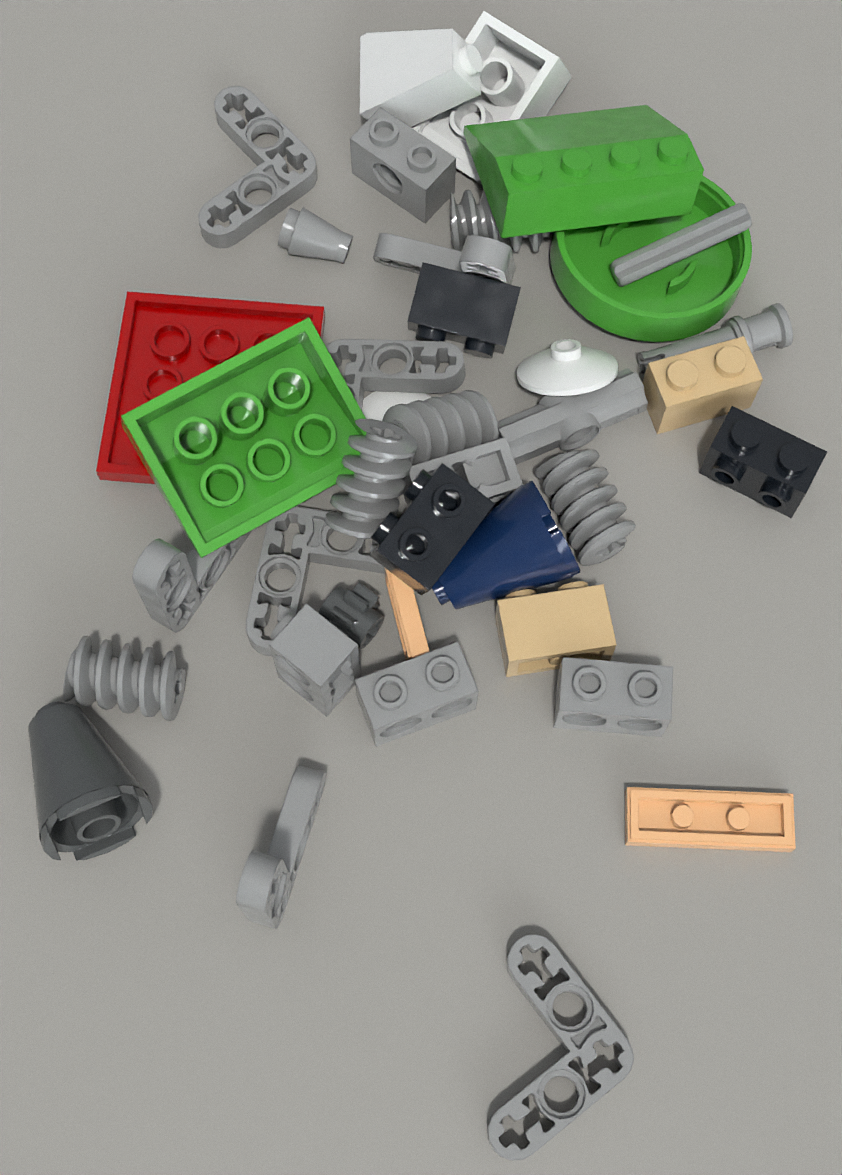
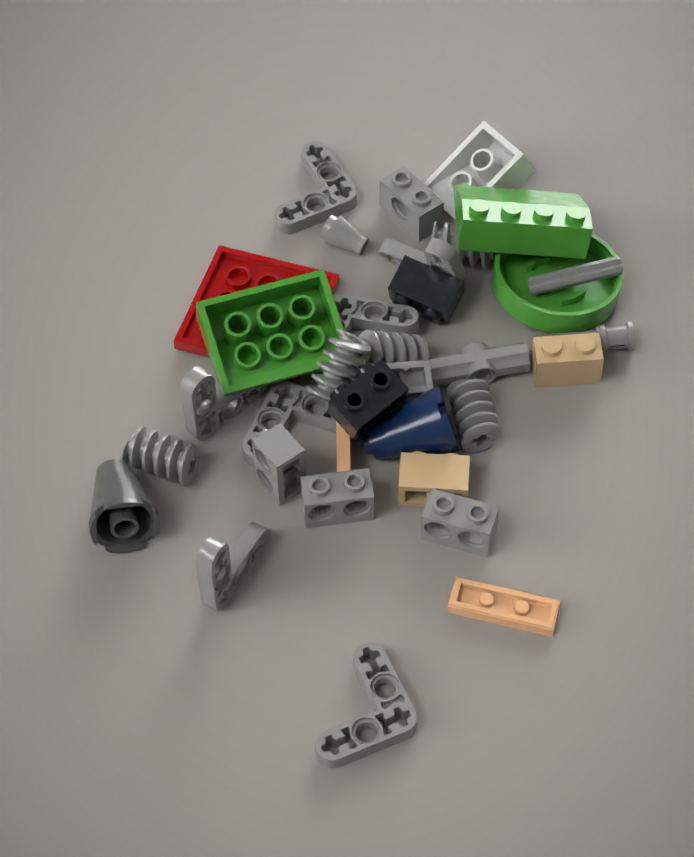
camera: 15 degrees right, 15 degrees down
dark grey gear [318,583,384,649] -> none
white slope [360,29,483,127] -> none
white dish [517,339,618,396] -> none
black brick [699,406,827,518] -> none

